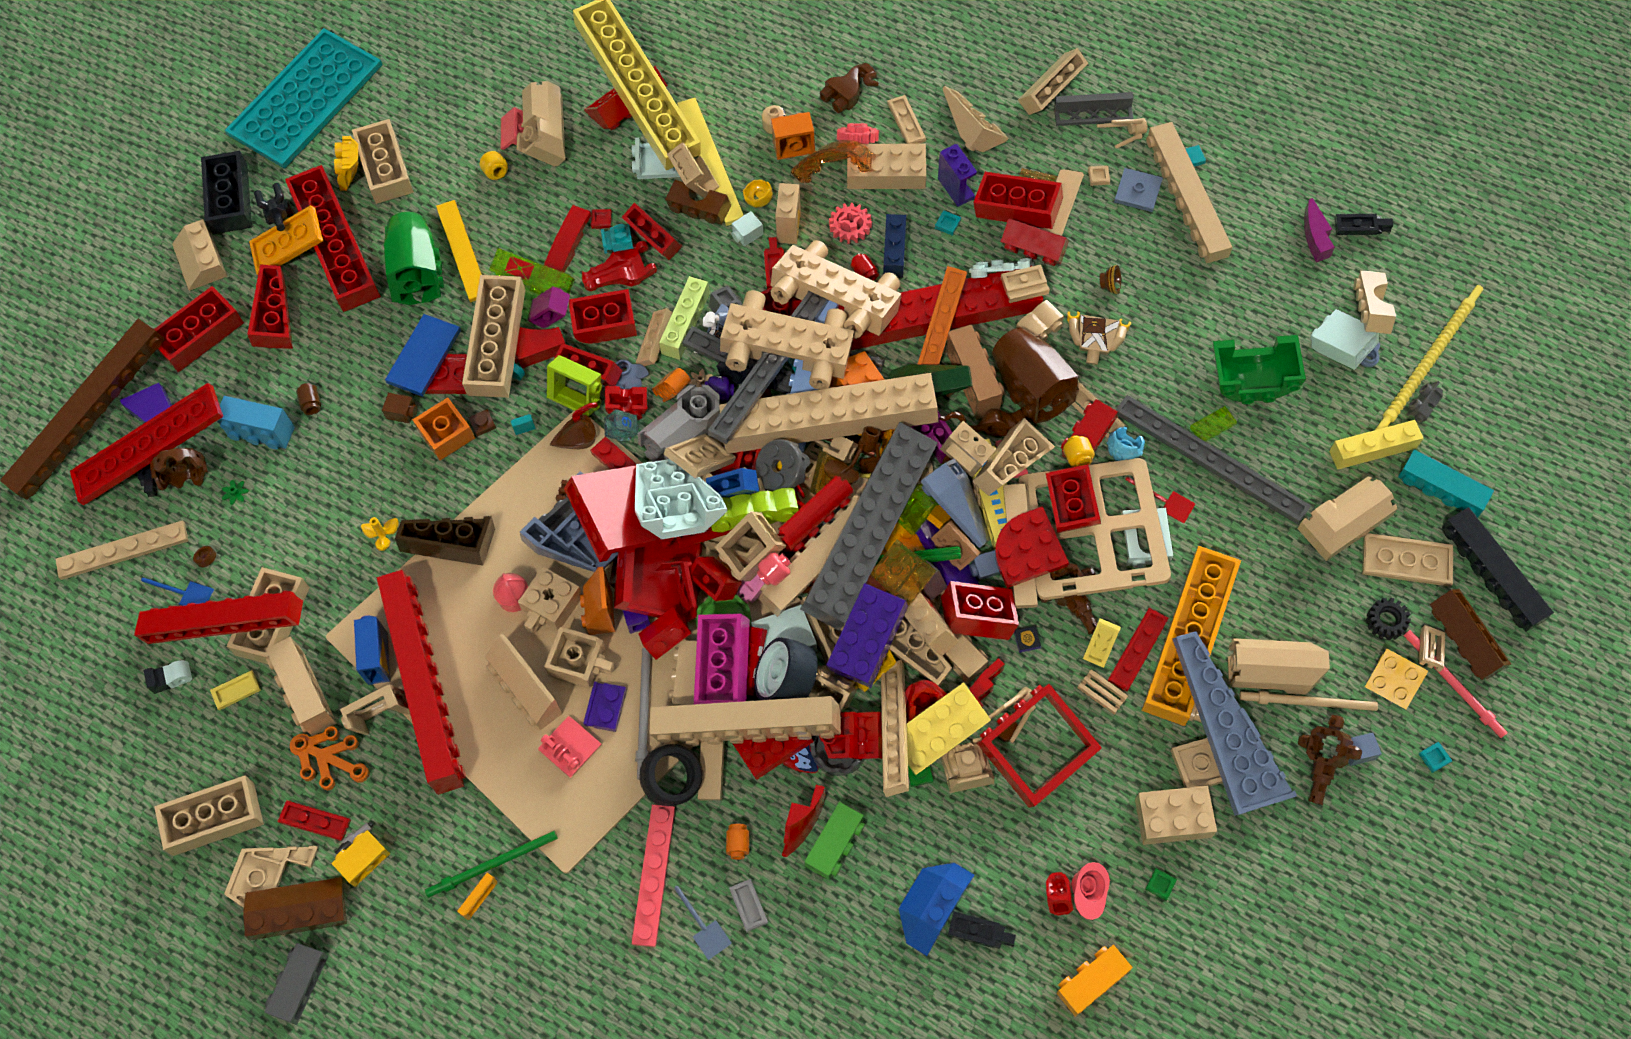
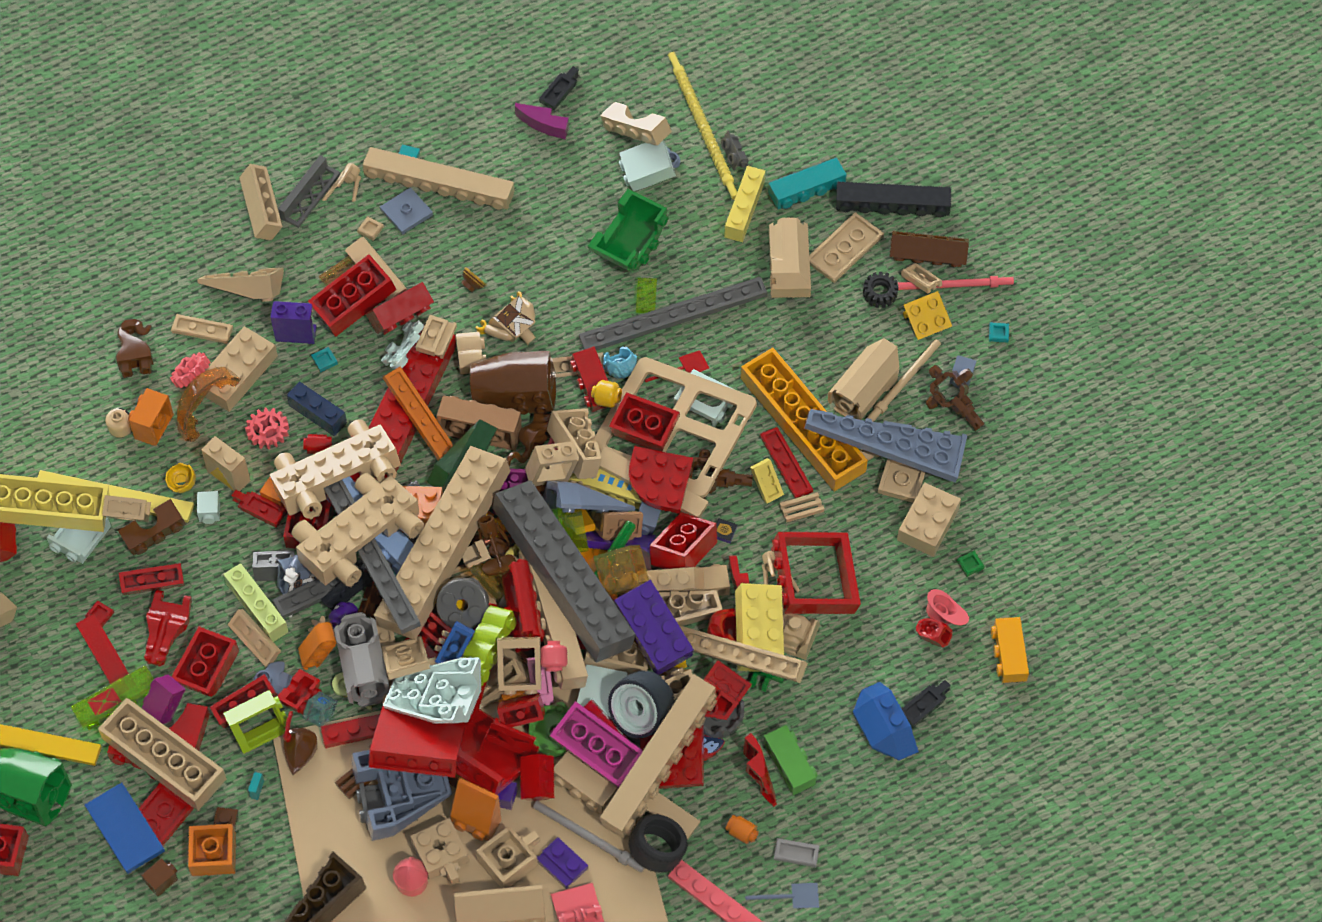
camera: 60 degrees left, 5 degrees down
teal plate [601,224,633,254] -> none

